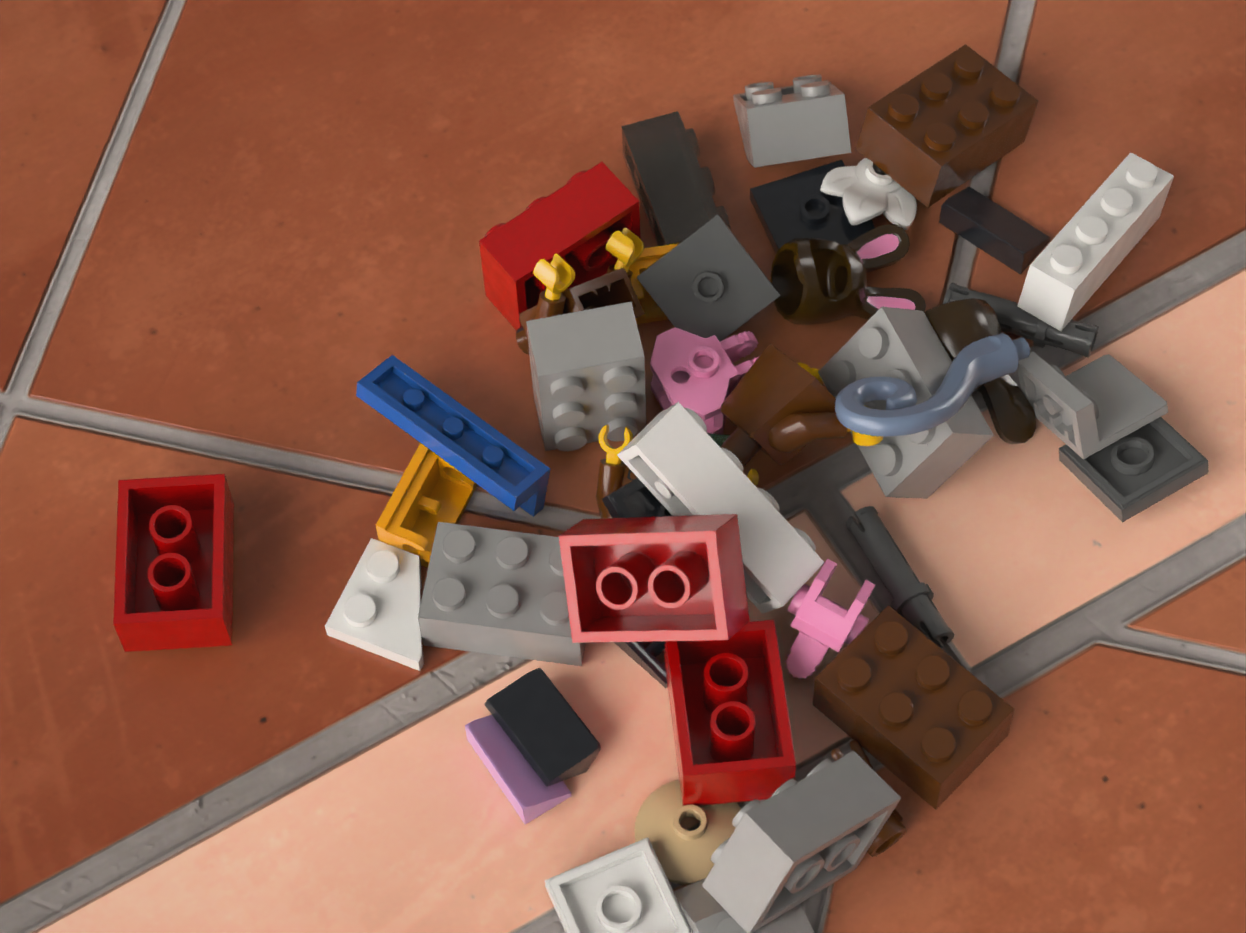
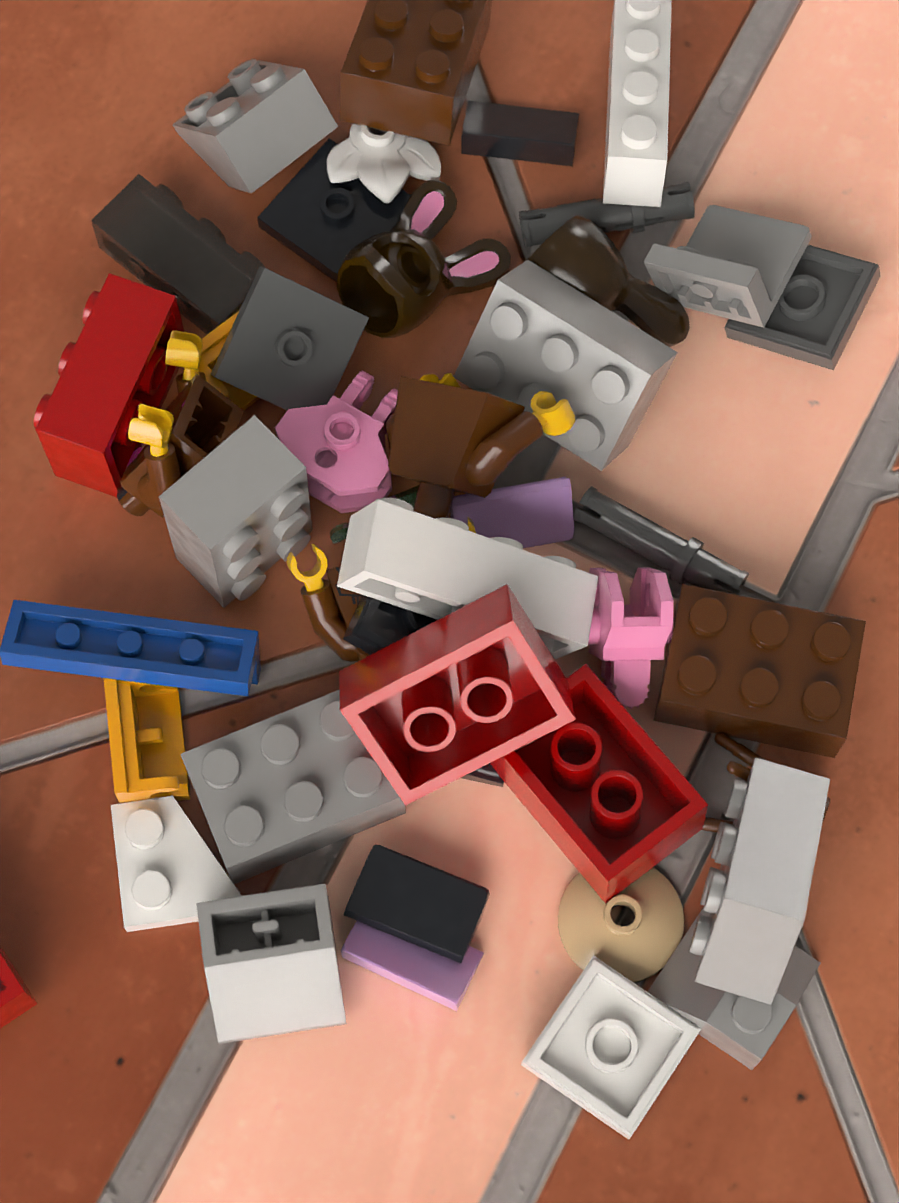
camera: 35 degrees left, 10 degrees up
sand blue plant [835,333,1030,437] -> none
none -> slope [196,884,347,1044]
none -> lavender slope [450,476,574,548]

